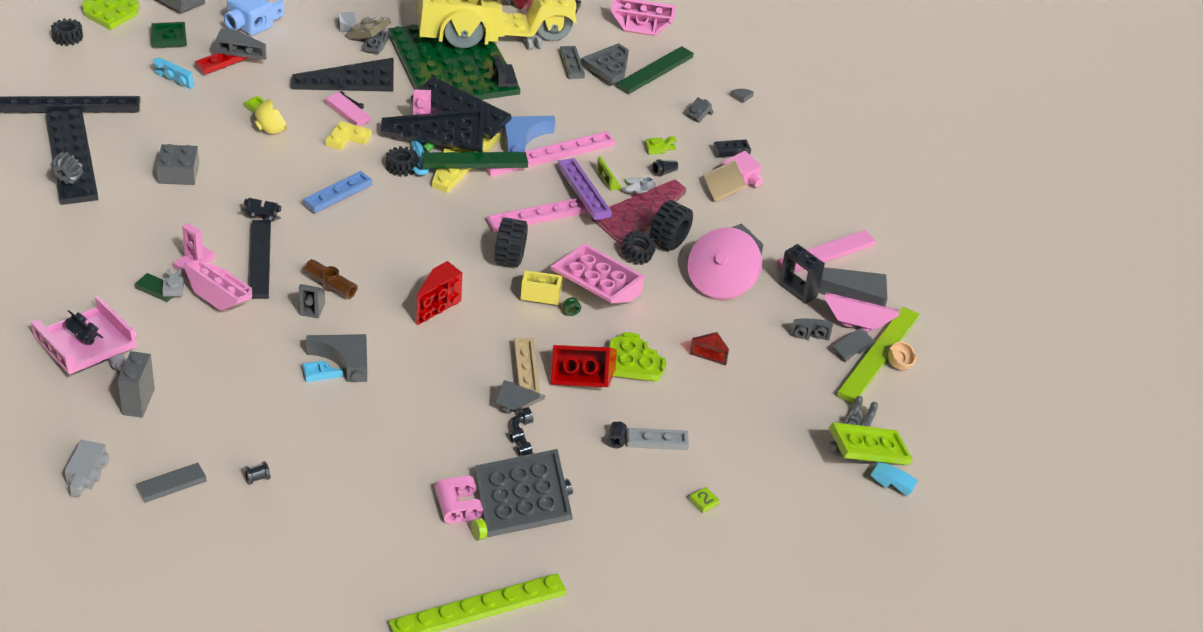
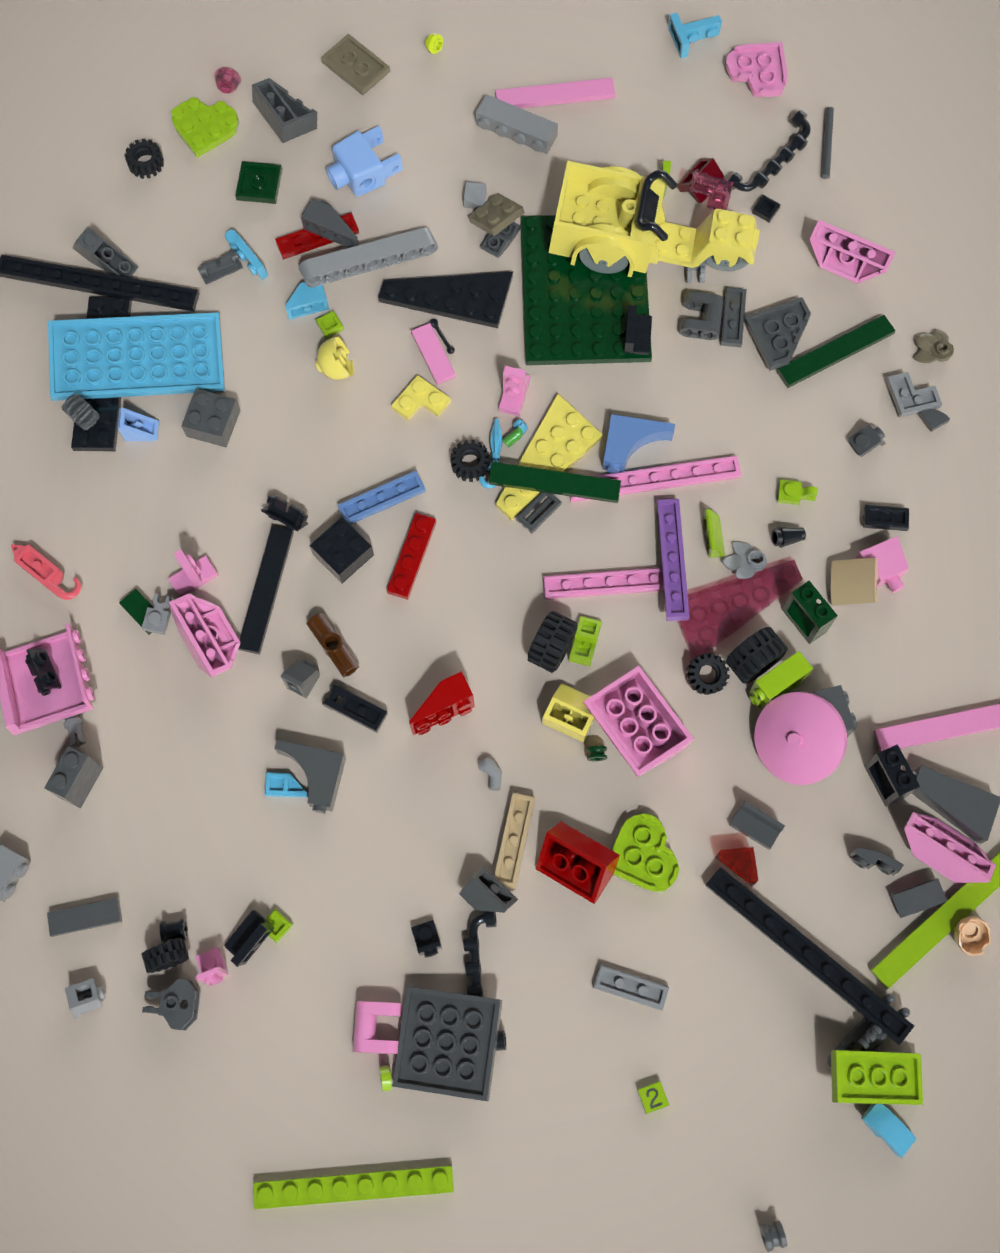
camera: 25 degrees right, 30 degrees up
black wing [381,109,485,153] -> none
black plate [411,76,512,140] -> none
black bush [606,421,628,449] -> none
none -> coral plate [11,544,81,600]
none -> medium azure plate [48,312,225,401]
none -> light grey brick [65,978,105,1019]
none -> dark grey slope [73,226,138,278]
none -> light blue slope [118,407,159,441]
none -> black tyre [141,939,189,973]
none -> dark grey hinge [142,979,200,1031]
none -> bright pink bracket [195,947,229,986]
none -> dark grey hinge [197,251,243,285]
none -> black panel [224,910,275,967]
none -> lime tile [266,909,293,943]
none -> medium azure slope [285,282,329,320]
none -> light grey beam [299,227,438,288]
none -> black brick [309,517,374,584]
none -> black plate [322,684,388,733]
none -> red plate [387,513,437,600]
none -> black bracket [411,920,442,958]
none -> light grey arm [478,758,502,791]
none -> dark grey tile [516,492,562,534]
none -> lime slope [569,616,602,667]
none -> dark grey connector [680,291,724,340]
none -> black plate [705,867,914,1045]
none -> dark grey panel [729,801,785,850]
none -> lime window [749,651,813,710]
none -> dark grey wheel [760,1221,787,1252]
none -> dark green window [782,581,838,644]
none -> light grey plate [886,372,942,417]
none -> dark tan plate [913,329,954,364]

